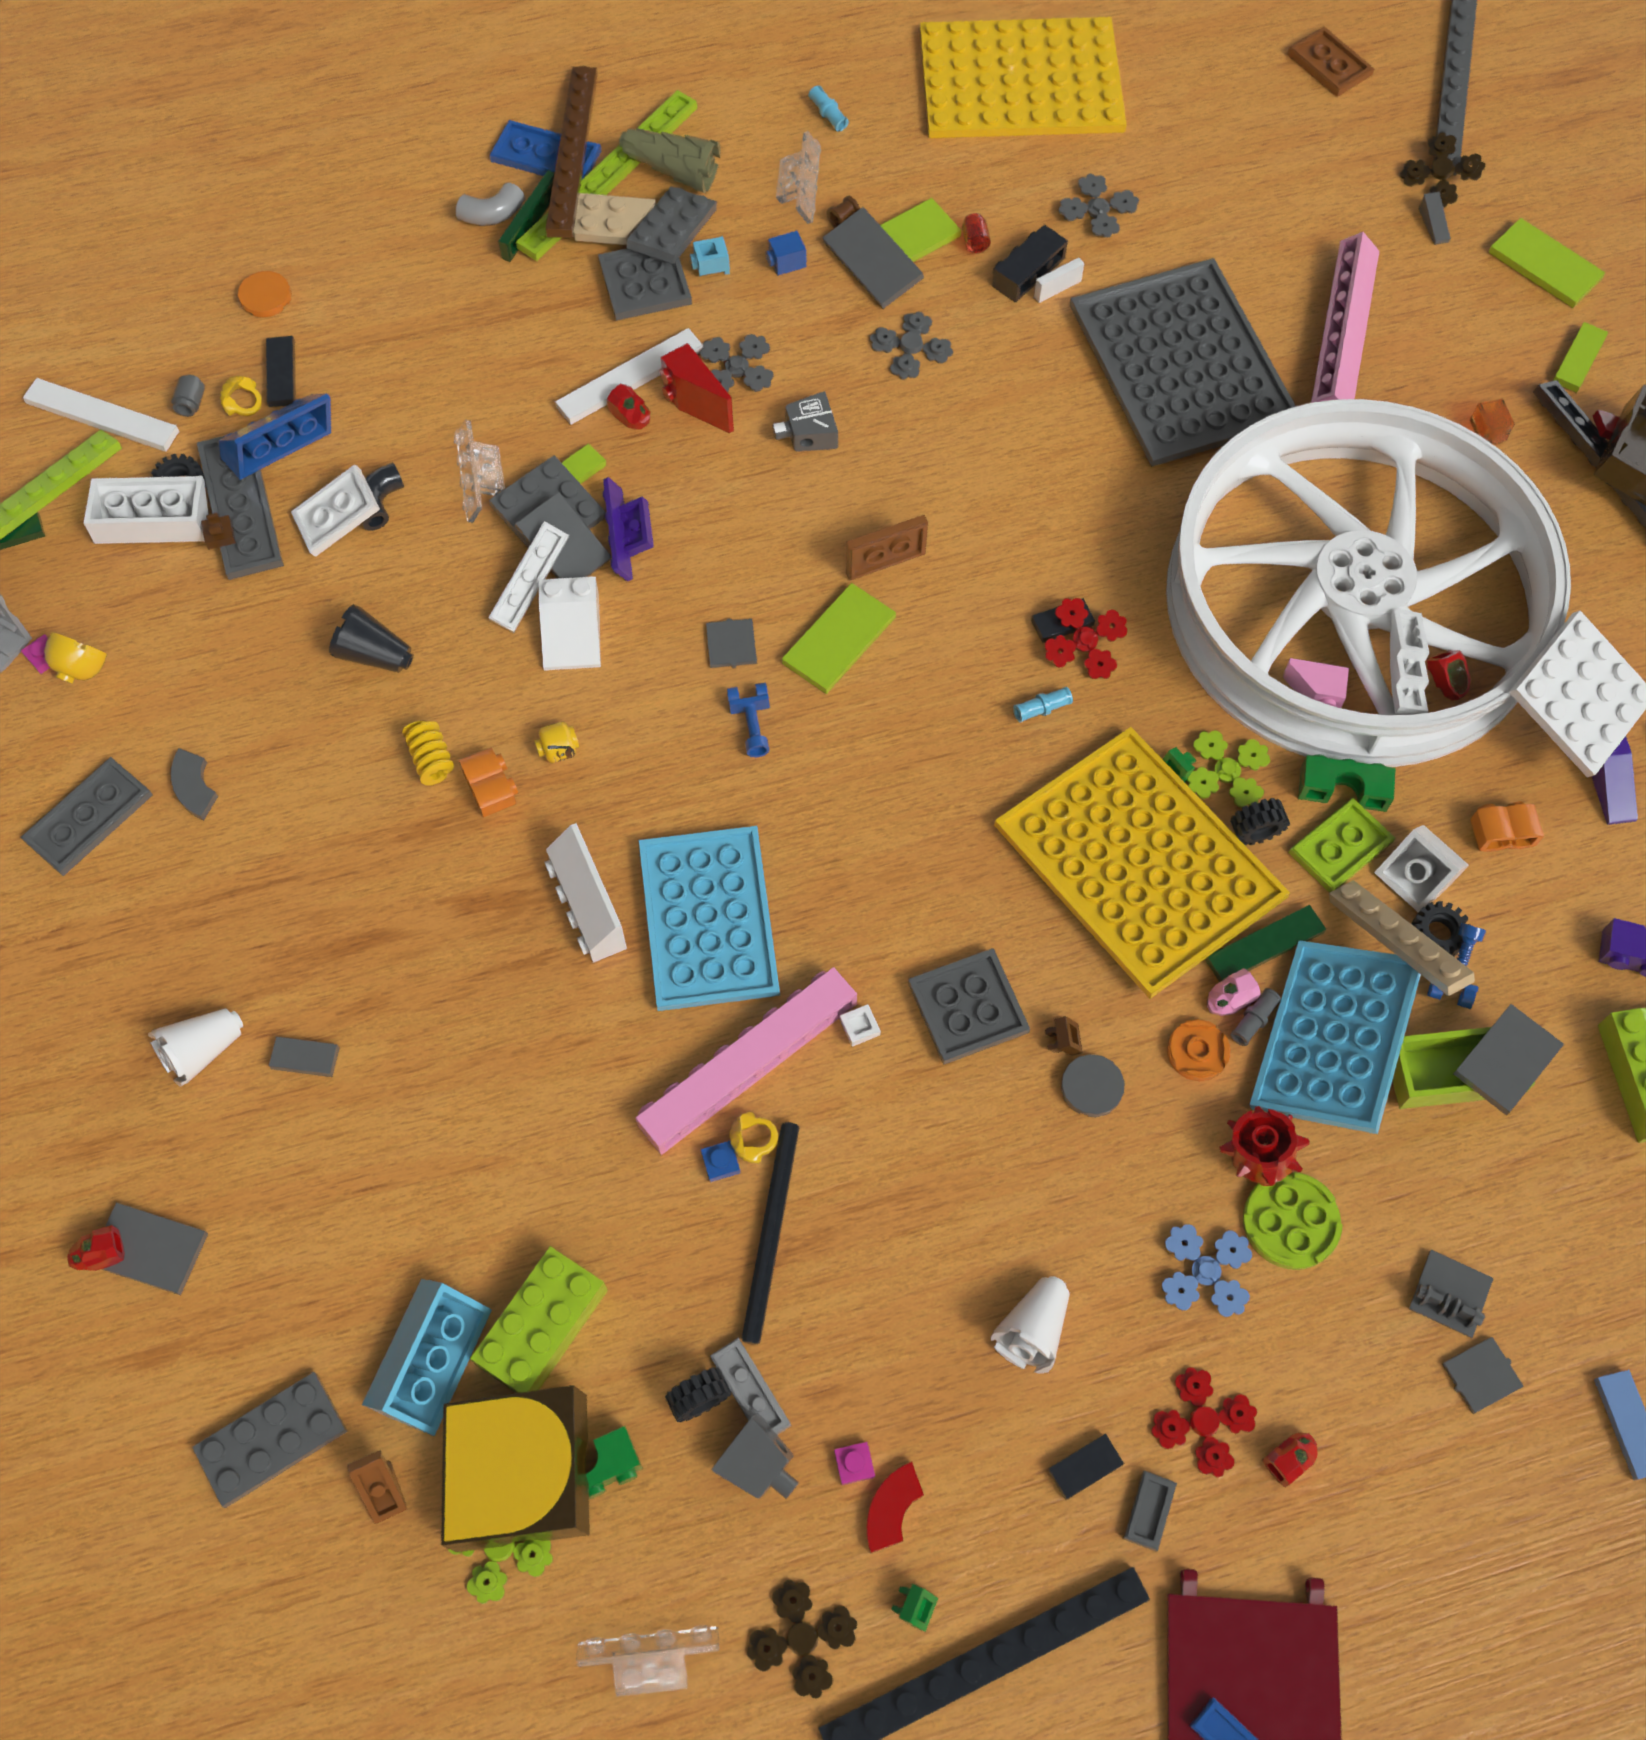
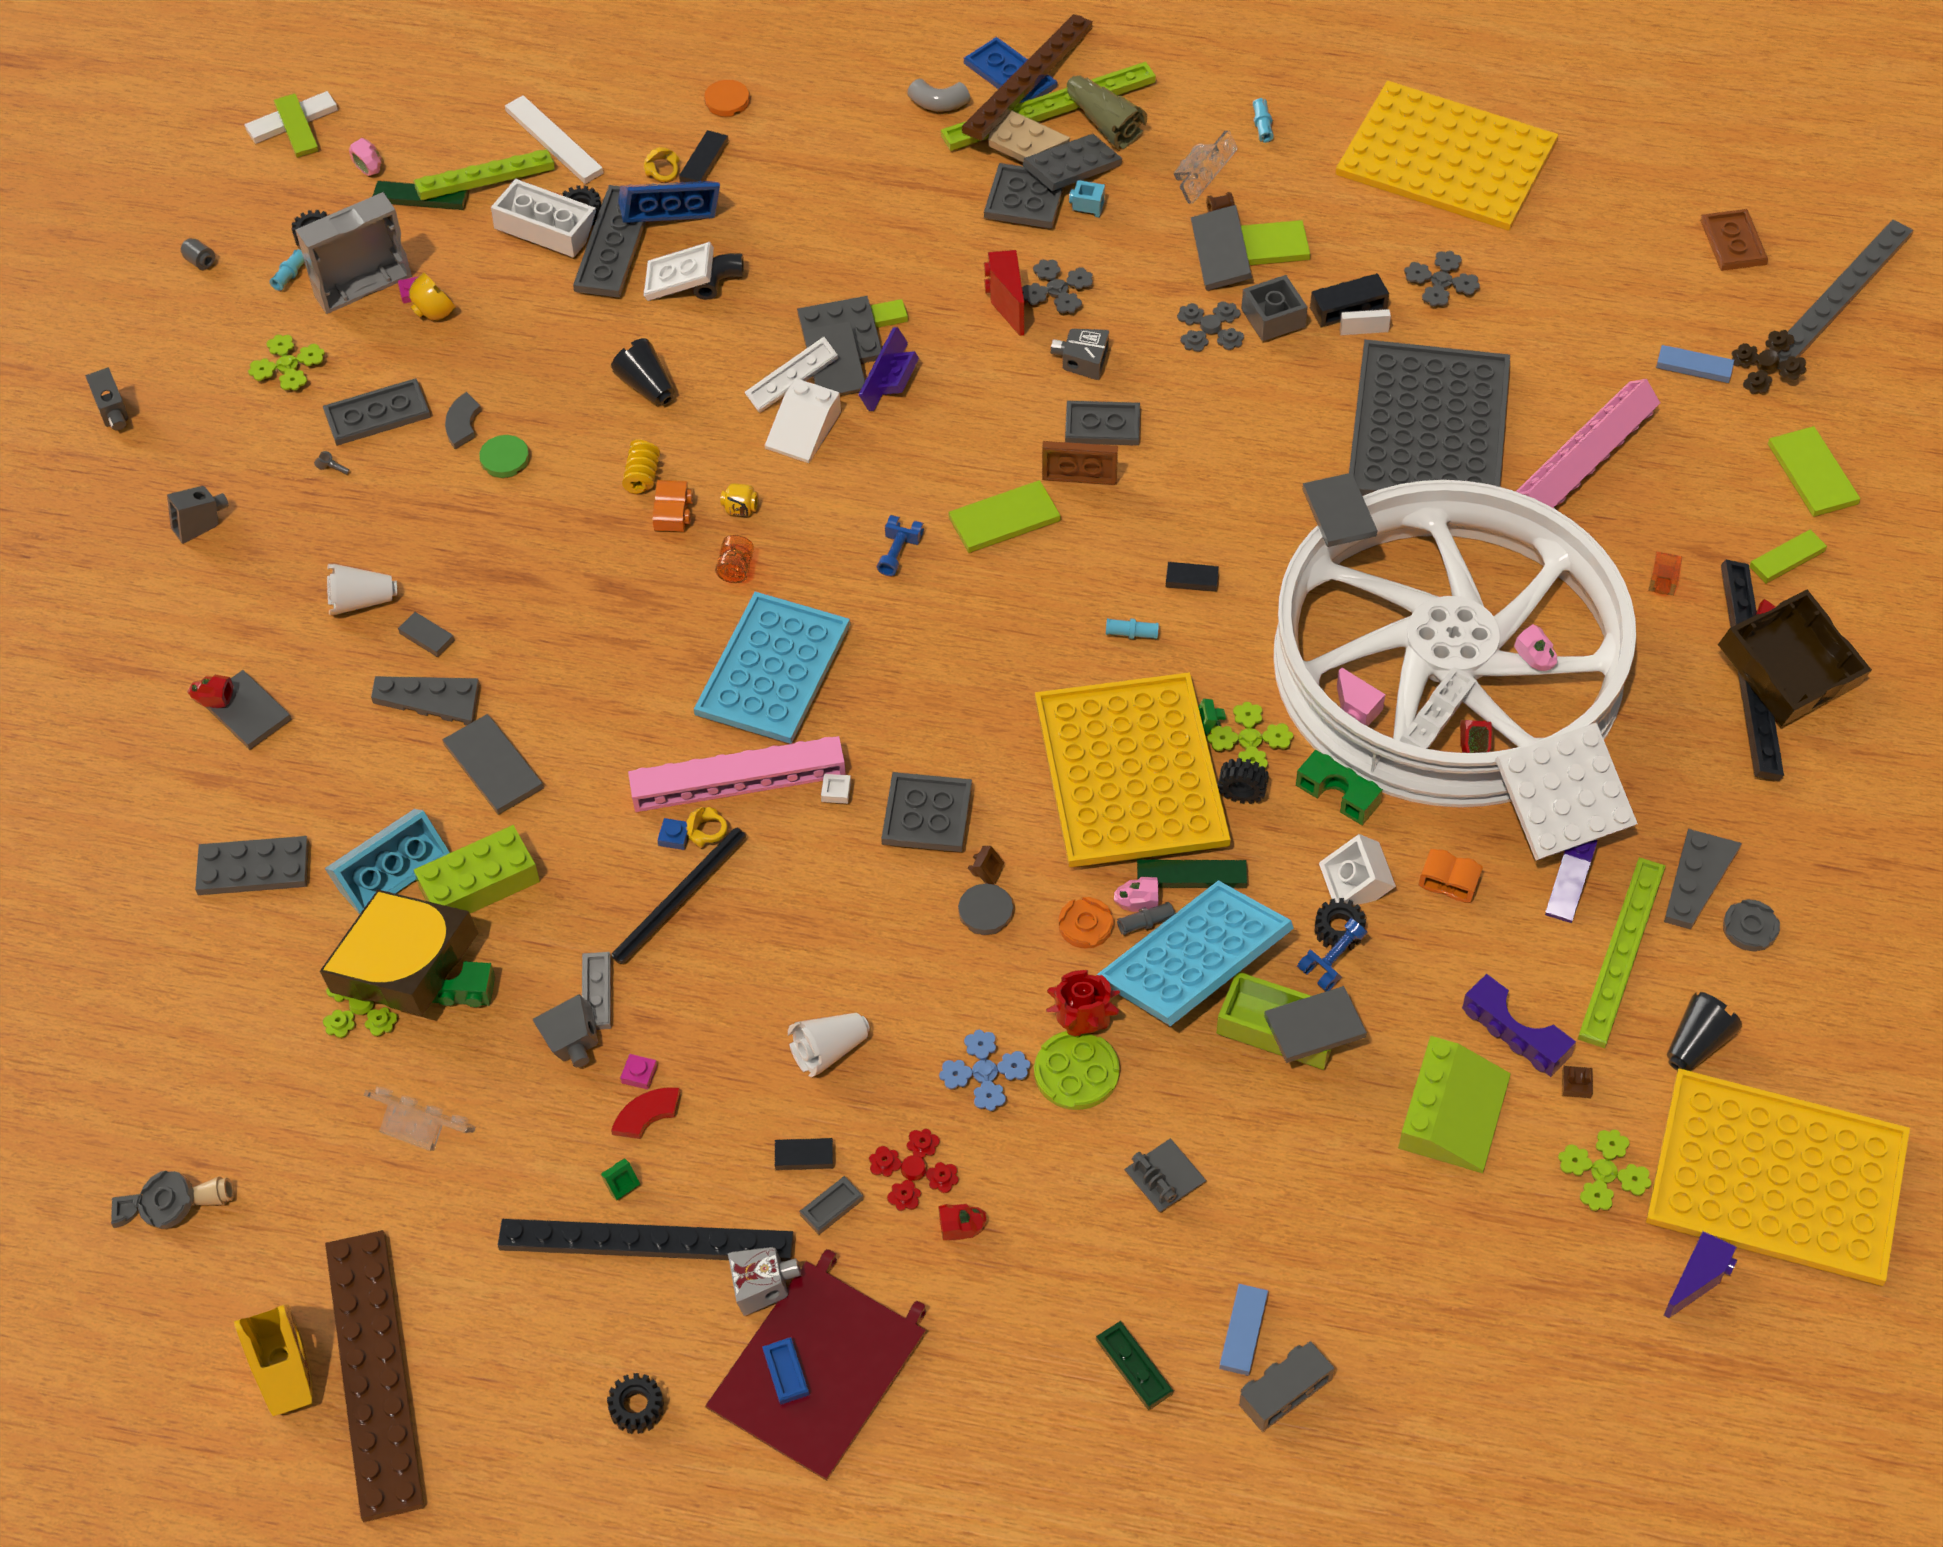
camera: 30 degrees right, 10 degrees down
dark grey brick [172,375,205,417] -> none
reddish brown tile [201,513,236,550] -> none
dark orange slope [347,1450,407,1524] -> none
clear bracket [454,420,505,523] -> none
dark green tile [498,170,555,262] -> none
white slope [544,823,627,963] -> none
white tile [555,328,703,425] -> none
red rock [607,383,650,430] -> none
black tyre [665,1367,732,1423] -> none
dark grey piece [706,618,757,668] -> none
dark brown plant [747,1580,858,1699] -> none
blue brick [766,231,807,276] -> none
clear red brick [962,213,991,254] -> none
red plant [1045,598,1128,679] -> none
lime tile [1288,797,1396,893] -> none
tan plate [1329,880,1475,996] -> none
dark grey piece [1419,192,1451,245] -> none
dark grey piece [1442,1337,1524,1414] -> none
none -> dark grey hand [314,451,350,475]
none -> dark grey wing [371,676,480,725]
none -> dark grey tile [442,714,544,815]
none -> bright green tile [479,435,529,478]
none -> clear orange wheel [715,535,754,583]
none -> light grey torso [728,1247,801,1316]
none -> dark grey tile [1065,401,1140,446]
none -> dark green tile [1096,1321,1173,1411]
none -> dark grey brick [1241,275,1308,341]
none -> dark grey tile [1302,473,1378,547]
none -> bright pink rock [1514,624,1557,671]
none -> medium blue tile [1656,345,1734,383]

